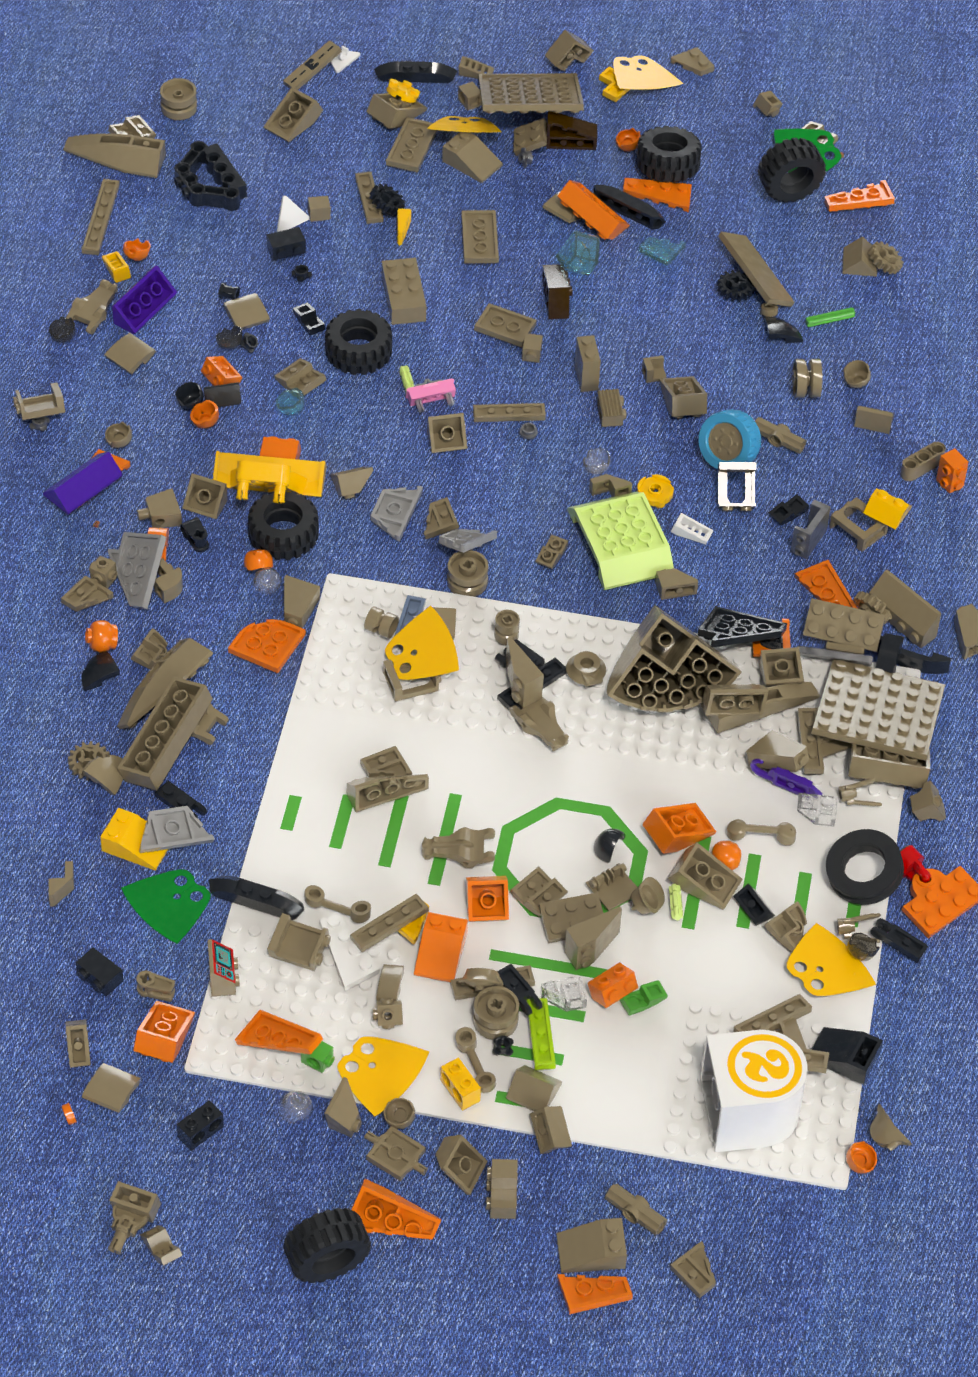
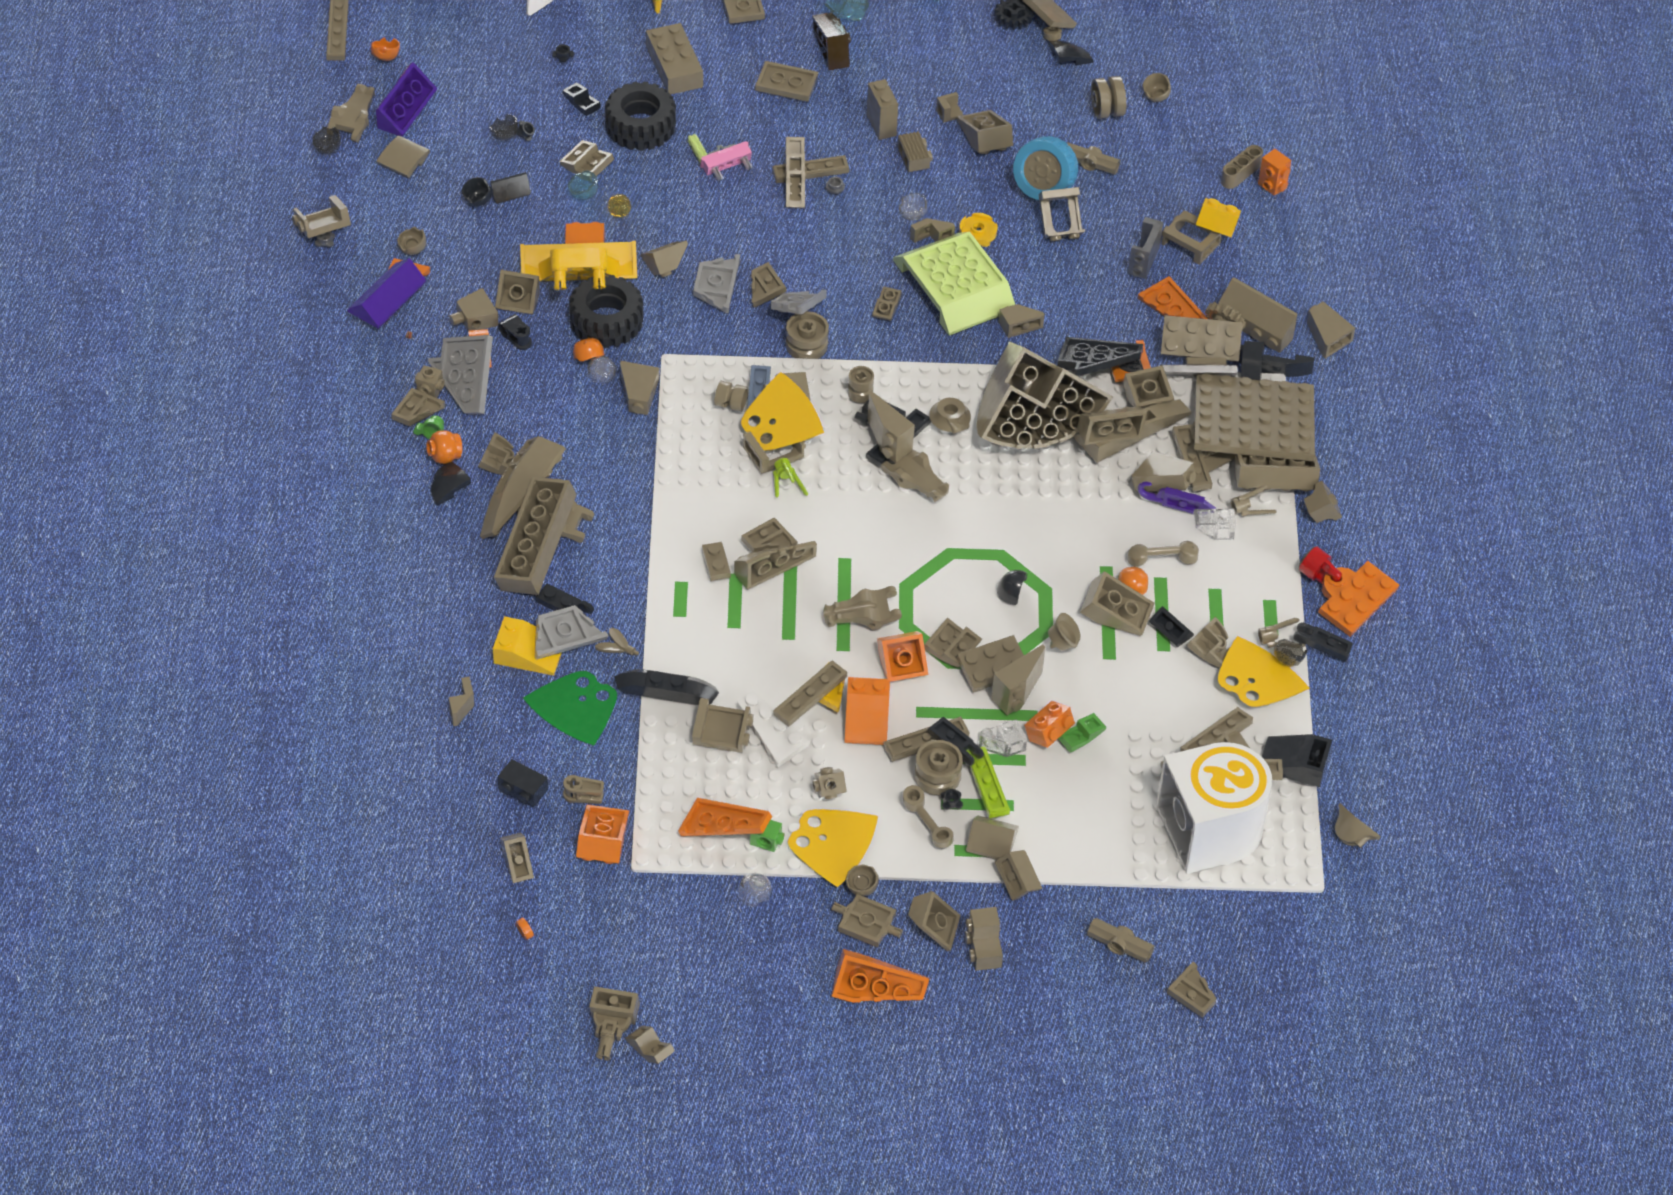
camera: 10 degrees left, 0 degrees up
dark tan gear [68,741,110,780] -> none
dark tan brick [82,755,123,795] -> none
dark tan slope [82,1063,140,1113] -> none
yellow slope [101,251,131,283] -> none
dark tan brick [154,558,183,604] -> none
black brick [176,1100,224,1151] -> none
orange helmet [190,400,219,429] -> none
orange bracket [201,356,242,386] -> none
slope [208,939,240,997] -> none
black bush [218,282,240,300] -> none
dark tan slope [223,293,270,331] -> none
orange plate [228,619,306,673] -> none
black brick [266,227,306,261] -> none
black tyre [283,1208,371,1283] -> none
dark tan piece [304,885,371,923] -> none
dark tan slope [324,1077,362,1138] -> none
dark tan slope [376,964,404,1001] -> none
dark tan slope [427,413,468,453] -> none
yellow brick [440,1057,481,1111] -> none
dark tan piece [459,968,503,992] -> none
dark tan brick [522,333,543,363] -> none
dark tan slope [556,1218,627,1273] -> none
orange wing [557,1274,633,1314] -> none
dark tan hinge [585,863,638,911] -> none
orange slope [642,803,716,854] -> none
yellowish green axle [669,884,683,921] -> none
white slope [671,513,713,545] -> none
black slope [768,494,810,525] -> none
bright green axle [805,307,855,327] -> none
black tyre [826,829,904,905] -> none
orange hair [846,1141,877,1174] -> none
dark tan slope [854,406,895,434] -> none
none -> bright green piece [413,415,444,439]
none -> dark tan piece [595,628,639,655]
none -> clear yellow piece [607,194,631,217]
none -> dark tan plate [702,542,731,581]
none -> lime plant [773,458,808,497]
none -> dark tan slope [785,137,805,208]

